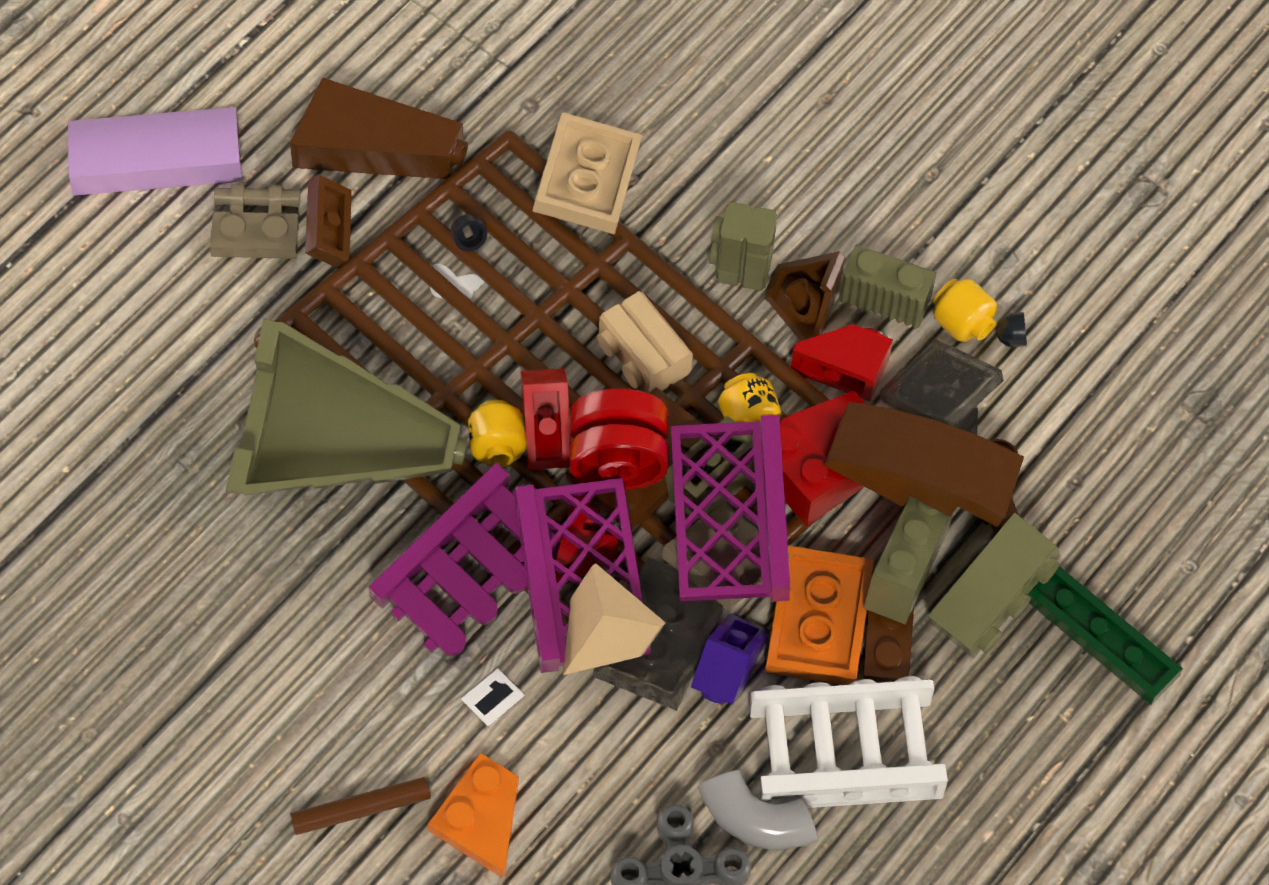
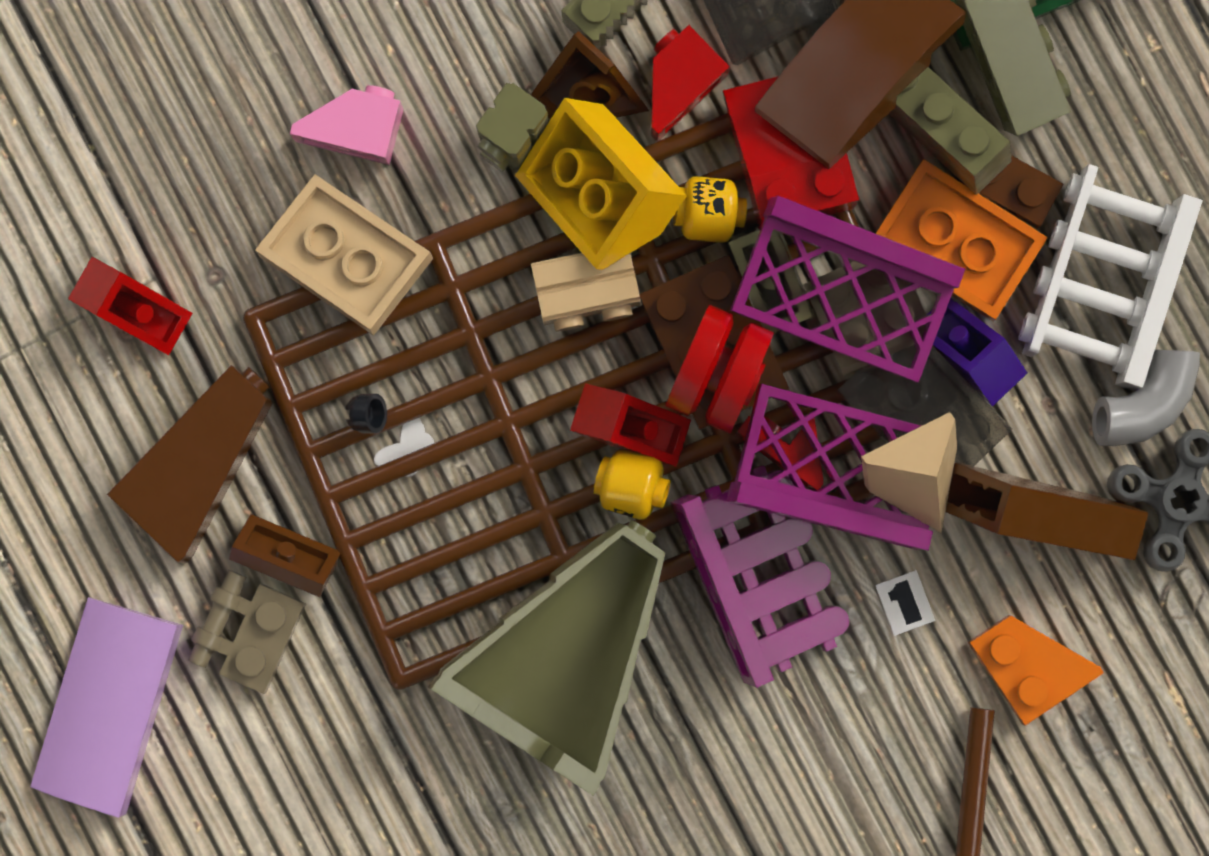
camera: 60 degrees left, 25 degrees up
none -> red slope [68,257,193,355]
none -> bright pink slope [290,85,404,165]
none -> yellow slope [515,98,687,270]
none -> reddish brown slope [946,462,1149,560]

